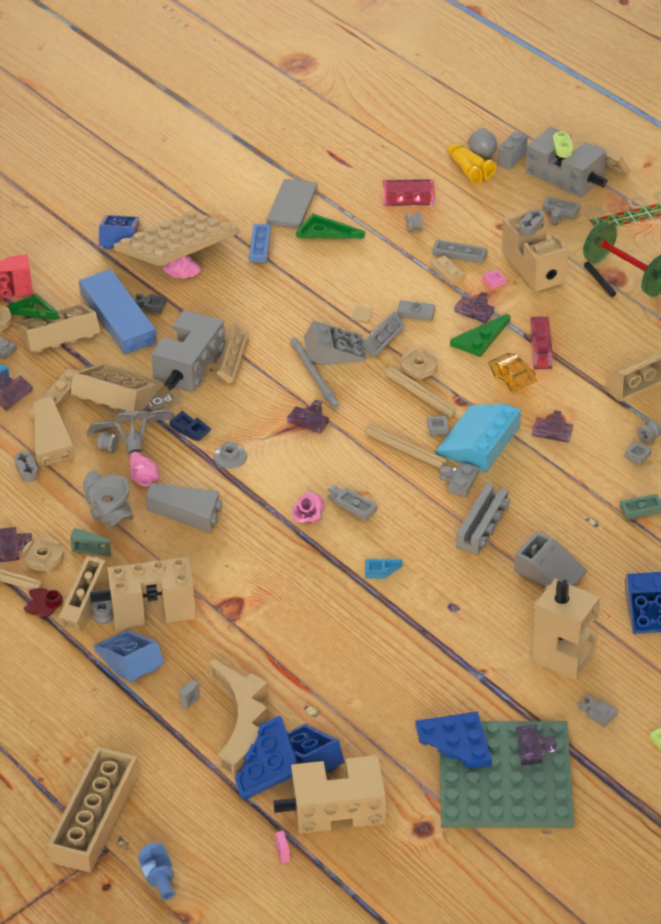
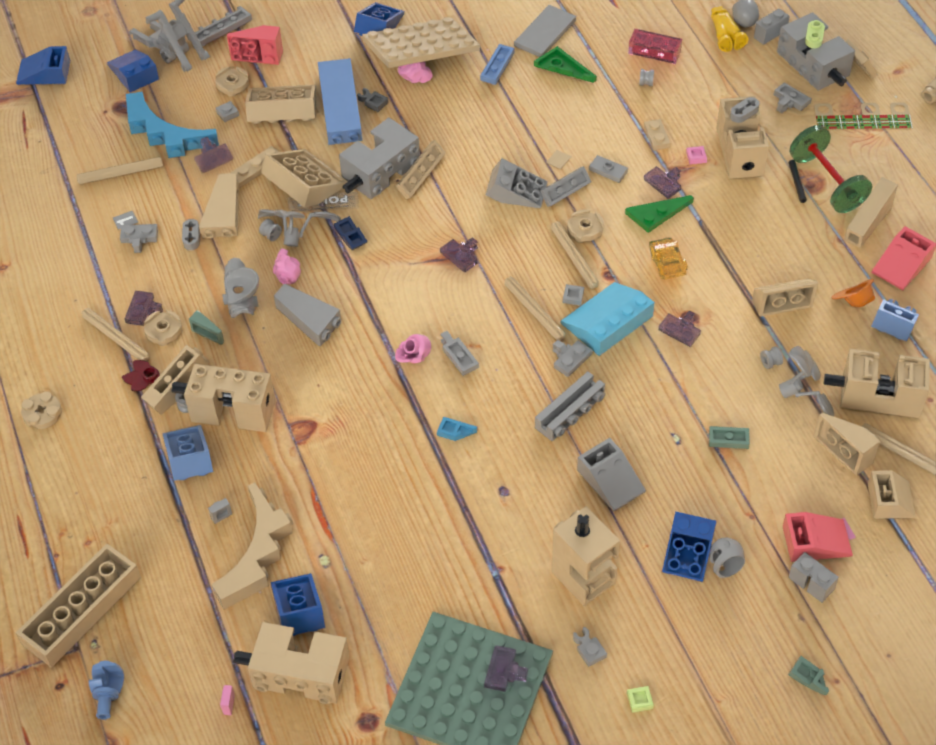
camera: 20 degrees right, 10 degrees up
green wing [6,293,59,320] -> none
light grey piece [213,442,247,469] -> none
blue plate [235,716,299,800] -> none
light grey bar [290,338,339,409] -> none
blue plate [415,711,492,769] -> none
light grey tile [432,240,487,264] -> none
clear pink brick [530,316,553,370] -> none
light grey plate [625,442,652,465] -> none

